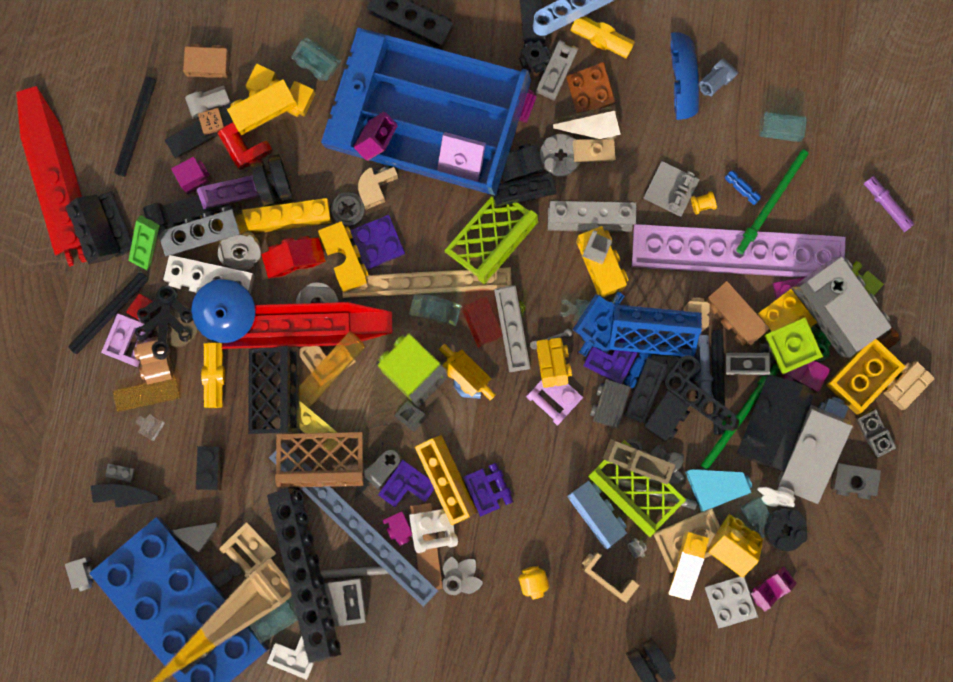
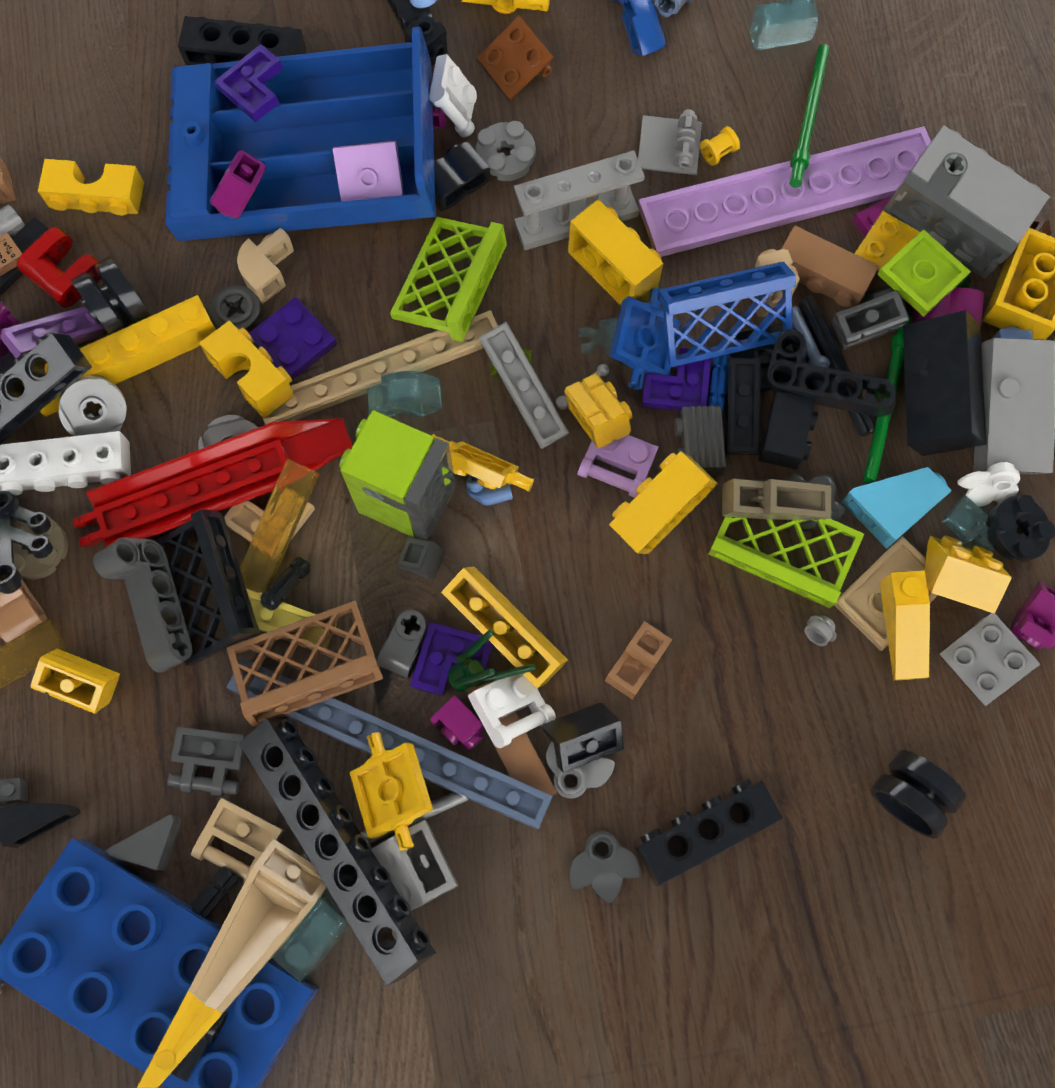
camera: 20 degrees left, 10 degrees down
clear tile [135,414,165,441] -> none
blue dish [192,279,256,343] -> none
black brick [196,446,222,491] -> none
yellow piece [201,343,225,408] -> none
yellow brick [227,79,298,135] -> none
red brick [261,236,326,279] -> none
white plate [267,636,323,680] -> none
clear light blue brick [291,38,342,81] -> none
clear red hinge [461,297,503,348] -> none
dark purple plate [463,463,513,517] -> none
black tile [492,173,557,207] -> none
yellow head [519,566,549,599] -> none
light grey plate [536,40,579,101] -> none
slope [553,104,621,140] -> none
light blue slope [567,481,627,549] -> none
tan plate [573,139,616,162] -> none
light grey panel [582,230,612,265] -> none
tan panel [582,553,639,603] -> none
light grey bar [613,479,697,510] -> none
blue axle [725,170,761,205] -> none
medium lavender pin [864,175,915,232] -> none
none -> yellow brick [31,648,120,714]
none -> dark grey beam [93,537,192,673]
none -> dark grey plate [167,727,247,797]
none -> dark purple plate [214,44,283,122]
none -> black axle [260,557,310,611]
none -> yellow plate [350,732,433,851]
none -> white plate [429,54,477,137]
none -> dark green plant [448,629,536,692]
none -> black panel [542,703,624,773]
none -> dark grey plate [569,831,639,903]
none -> medium nougat slope [605,621,672,700]
none -> yellow brick [609,451,718,554]
none -> black brick [636,779,783,886]

